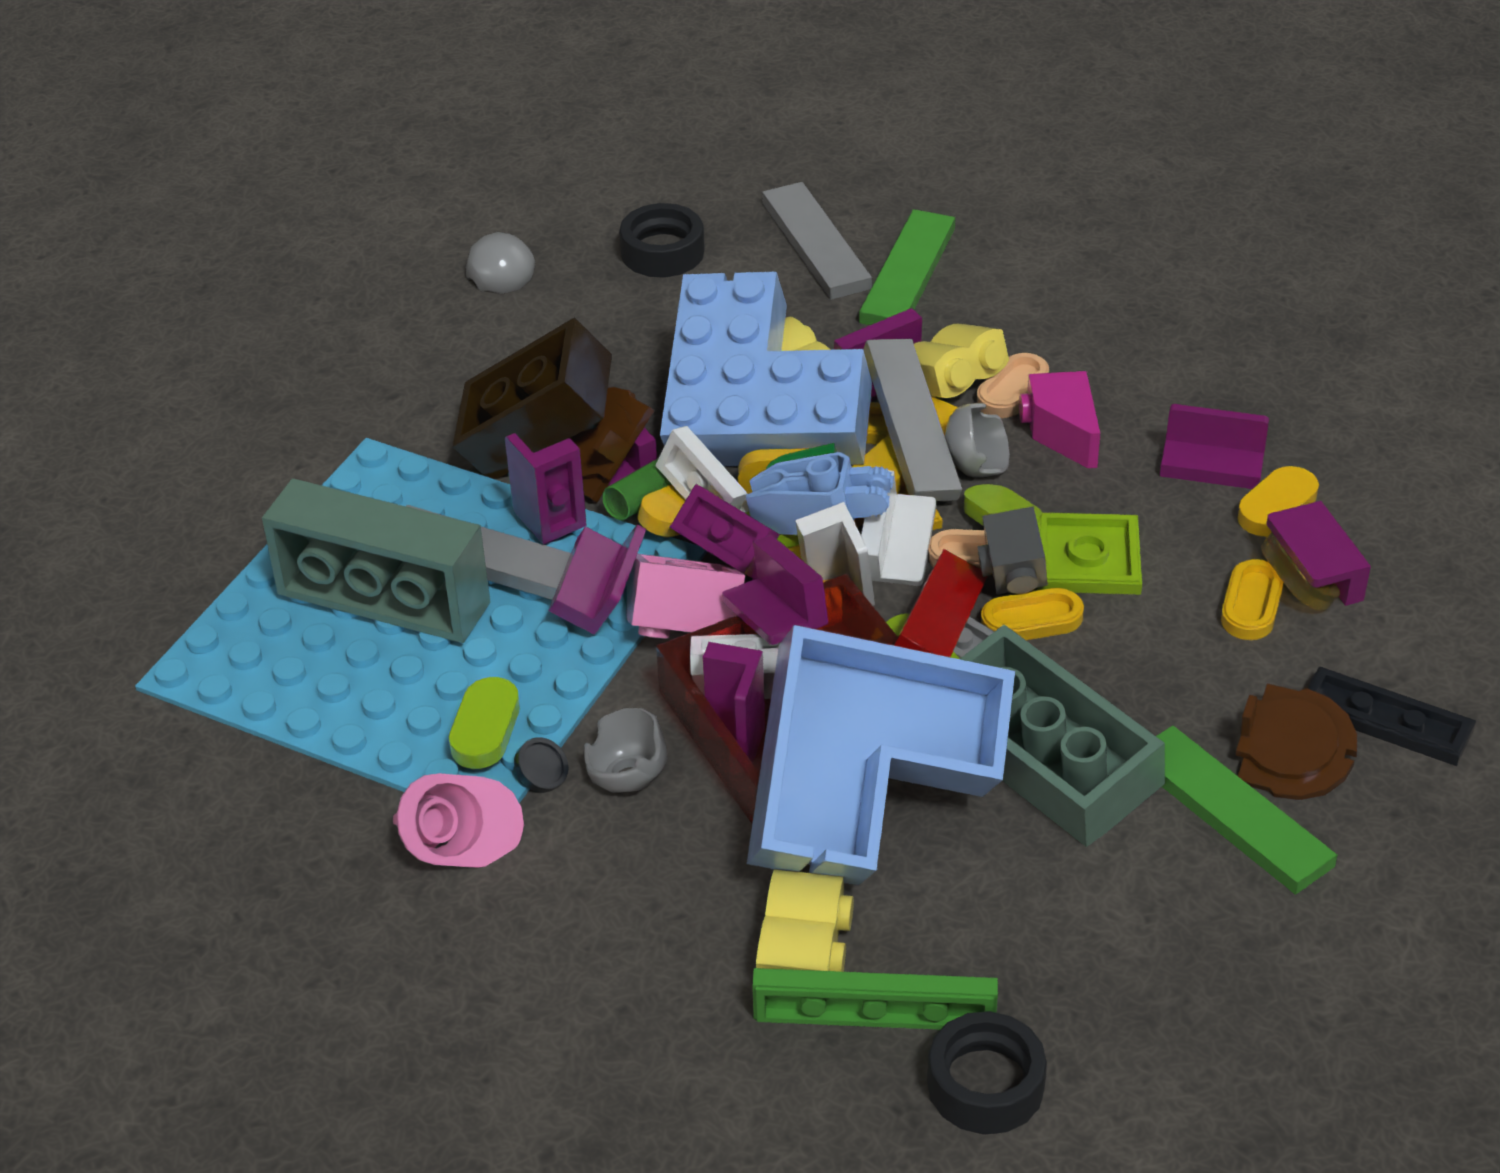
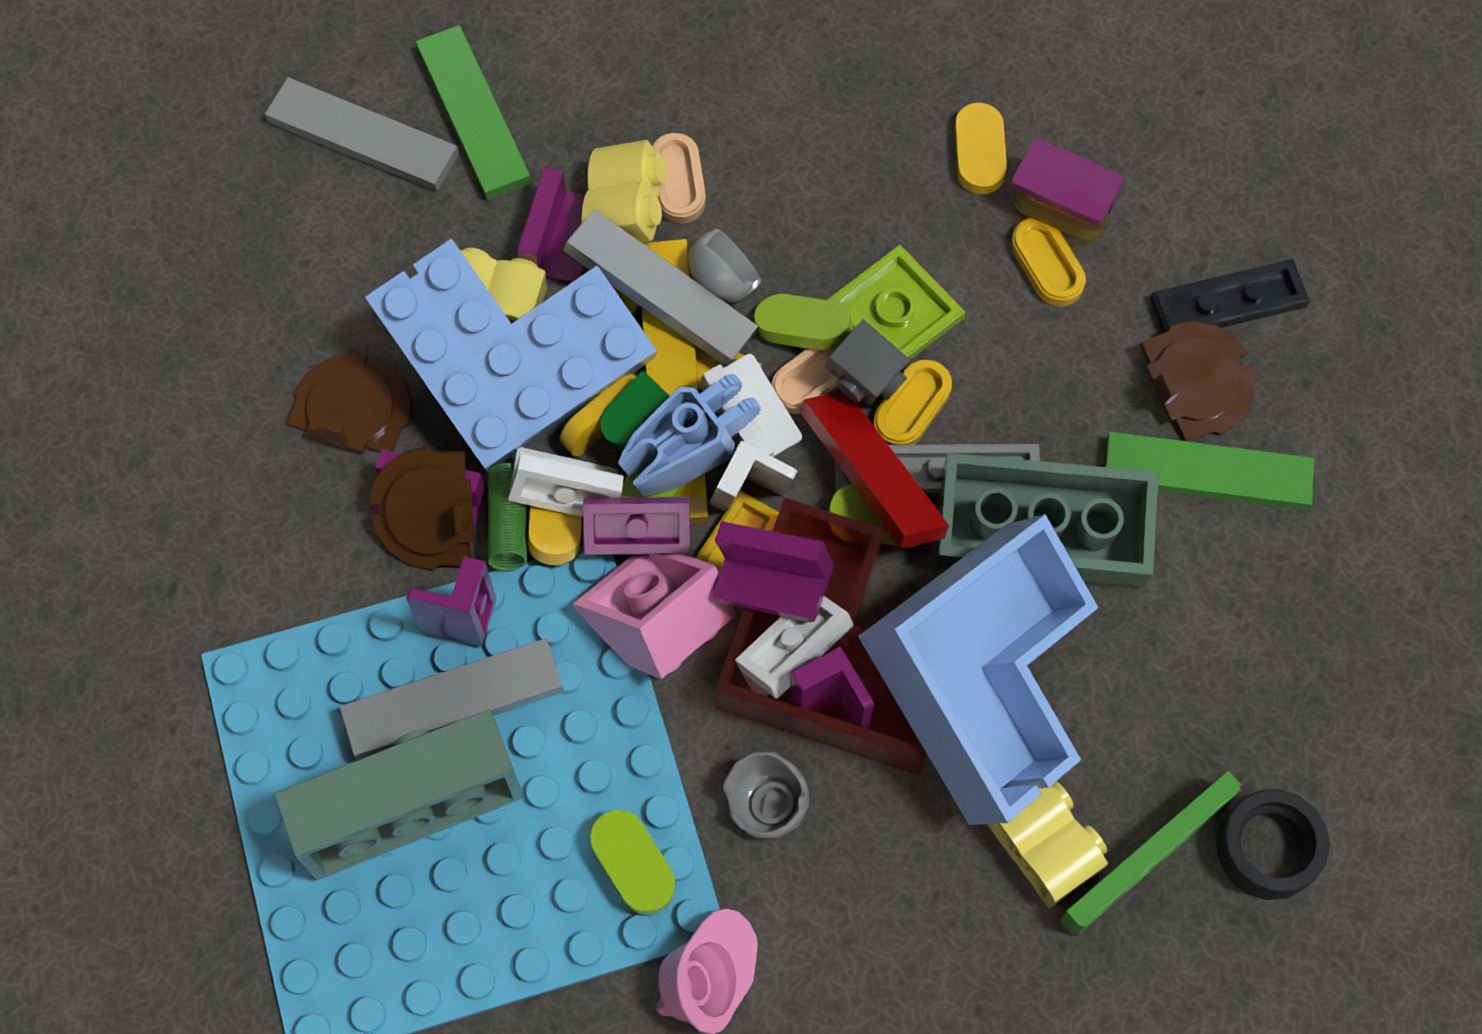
camera: 45 degrees left, 25 degrees up
dark brown brick [452,317,612,479] -> none
light grey hair [466,232,535,294] -> none
black piece [514,737,569,793] -> none
magenta panel [548,524,646,635] -> none
black tyre [619,203,705,278] -> none
dark pink slope [1019,371,1101,468] -> none
magenta panel [1160,404,1269,489] -> none
none -> reddish brown piece [286,353,412,454]

